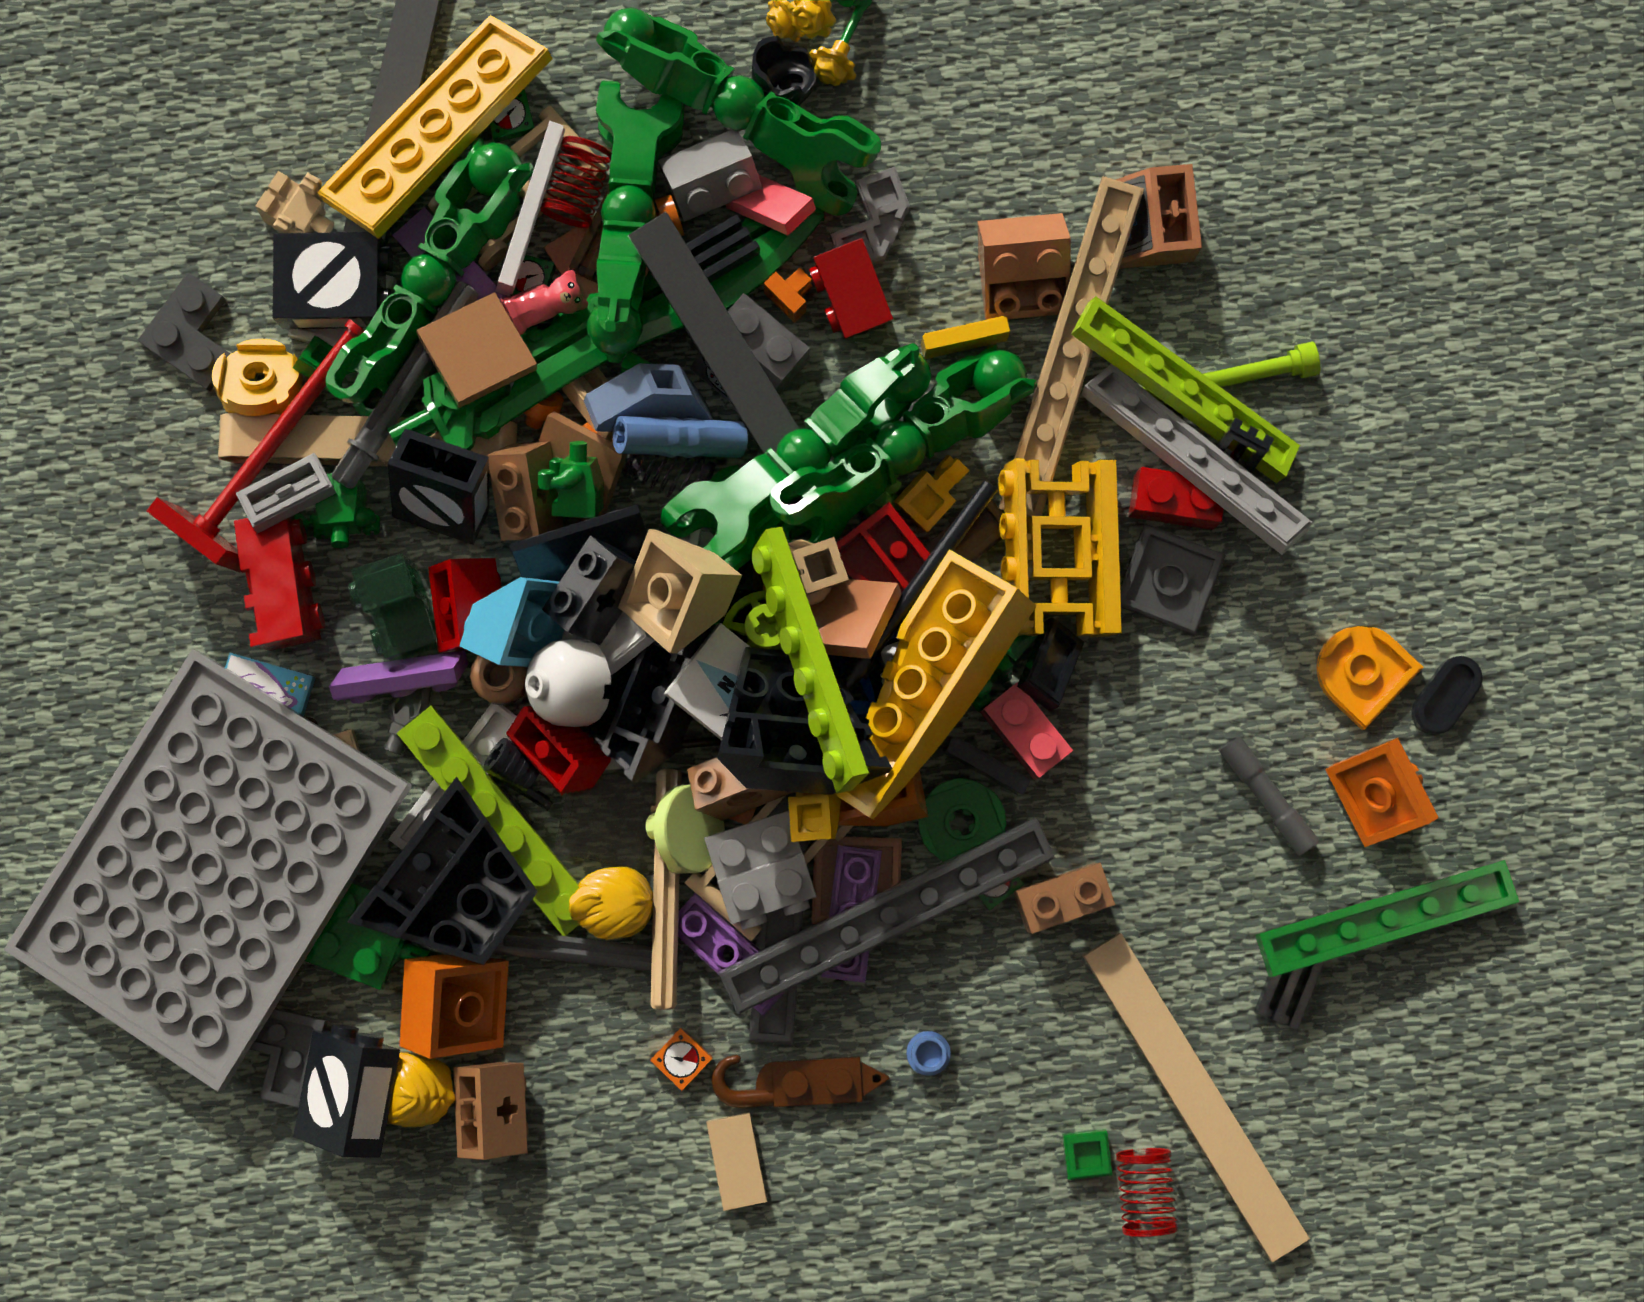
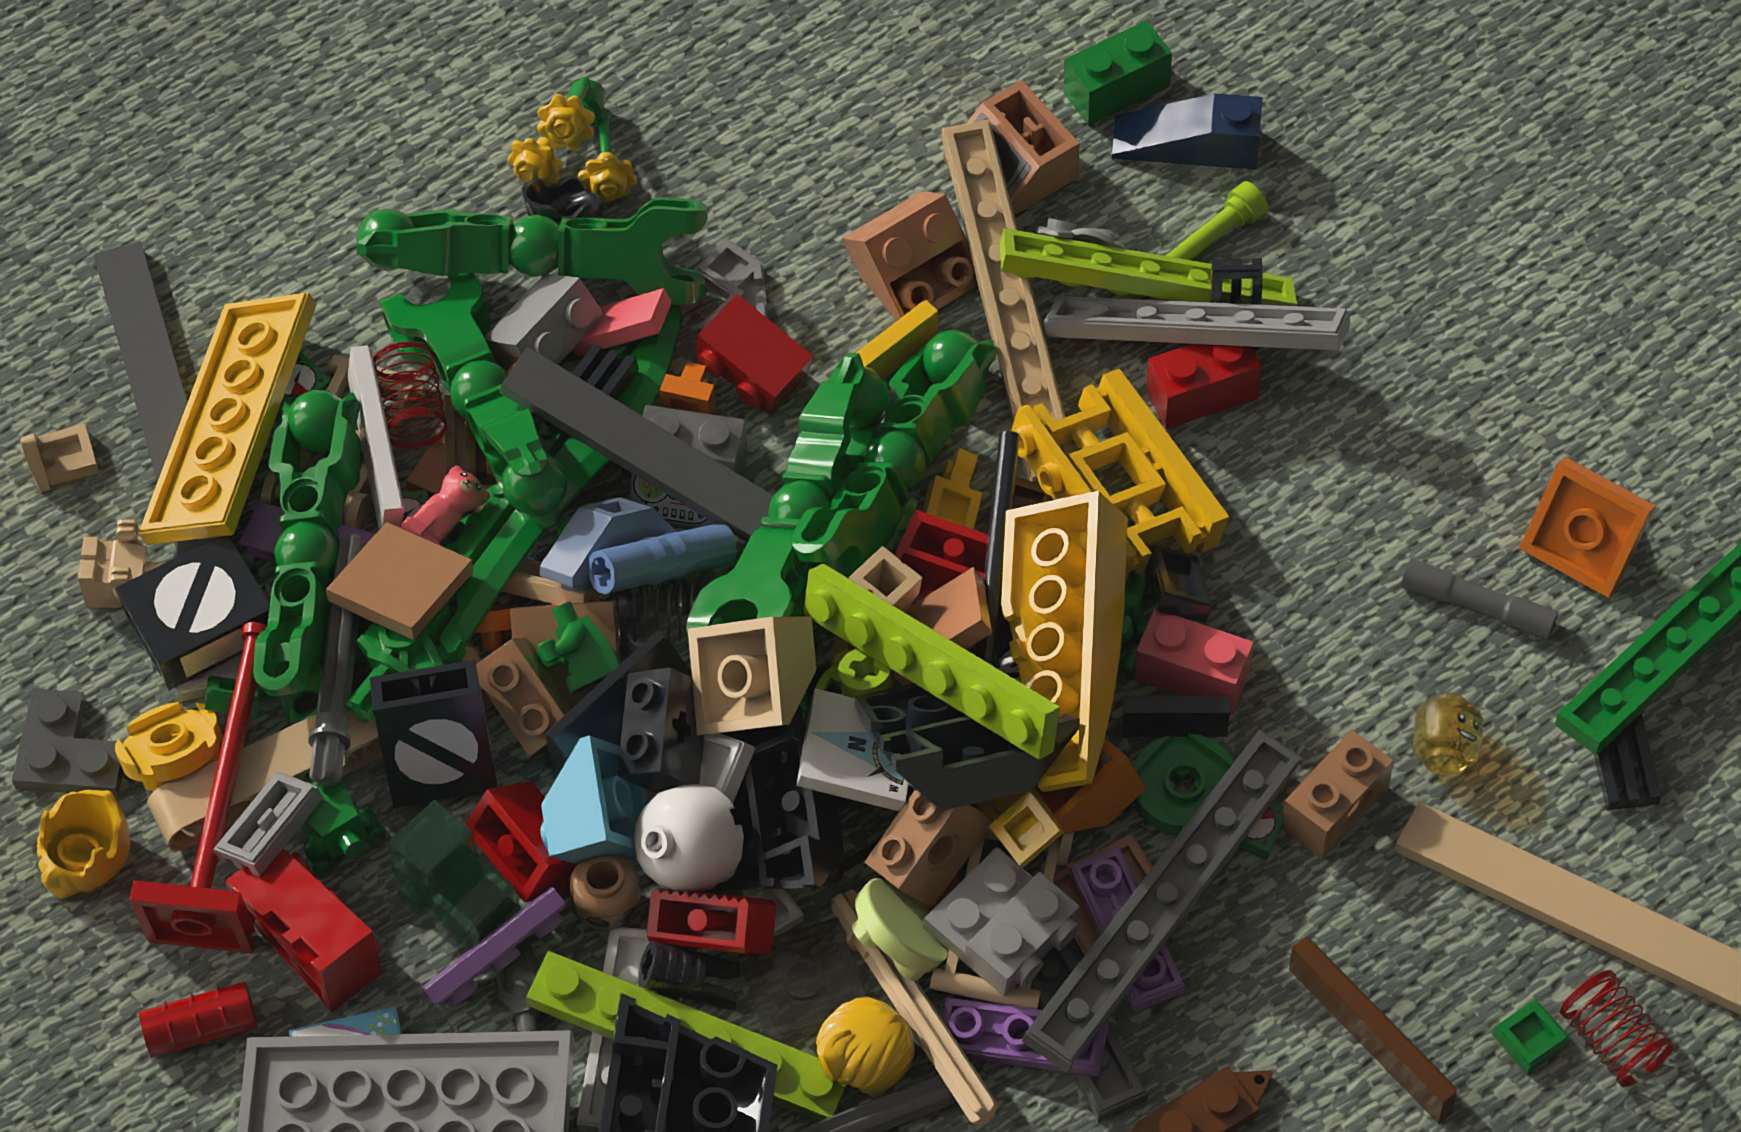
camera: 25 degrees left, 25 degrees down
medium blue plate [906,1031,951,1076] -> none
dark grey tile [1120,523,1226,636] -> none
light orange tile [1317,626,1424,730] -> none
black tile [1411,656,1483,735] -> none
none -> tan tile [20,423,99,493]
none -> yellow hair [37,790,131,899]
none -> red axle [138,981,258,1058]
none -> light grey plate [1035,218,1126,249]
none -> green brick [1063,20,1172,126]
none -> dark blue slope [1111,93,1263,170]
none -> reddish brown tile [1289,937,1457,1123]
none -> clear yellow head [1412,693,1484,776]

